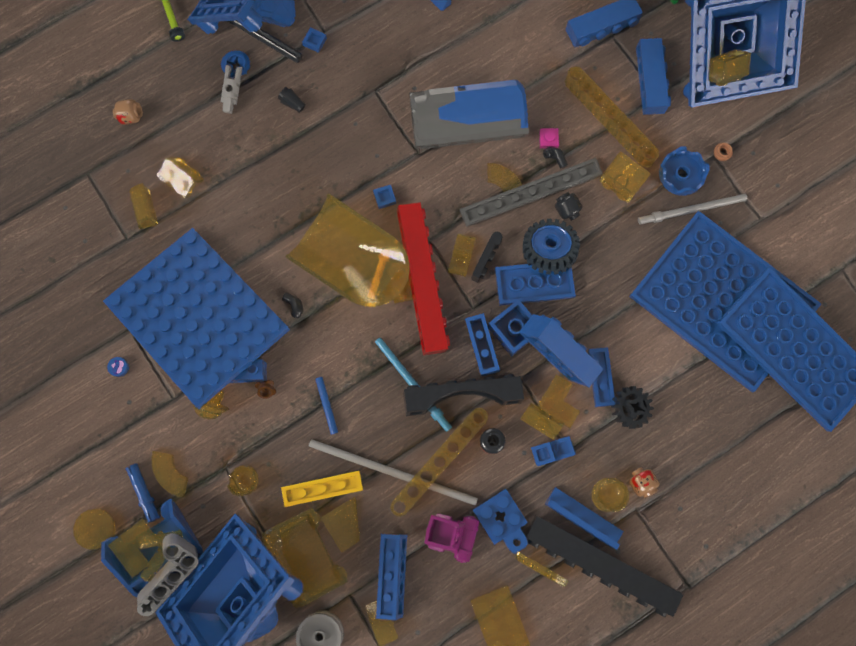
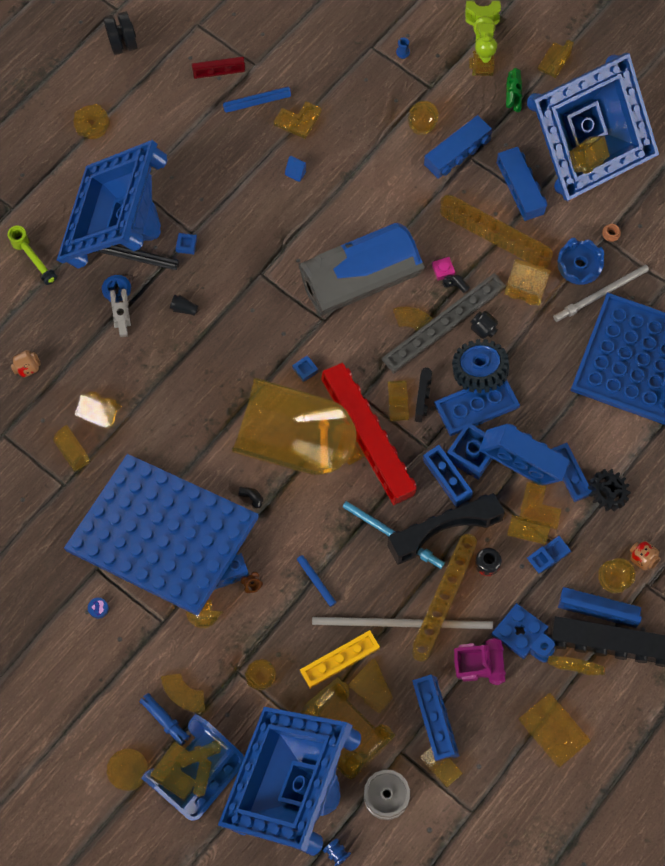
camera: 15 degrees left, 10 degrees down
light grey beam [137,533,198,616] -> none

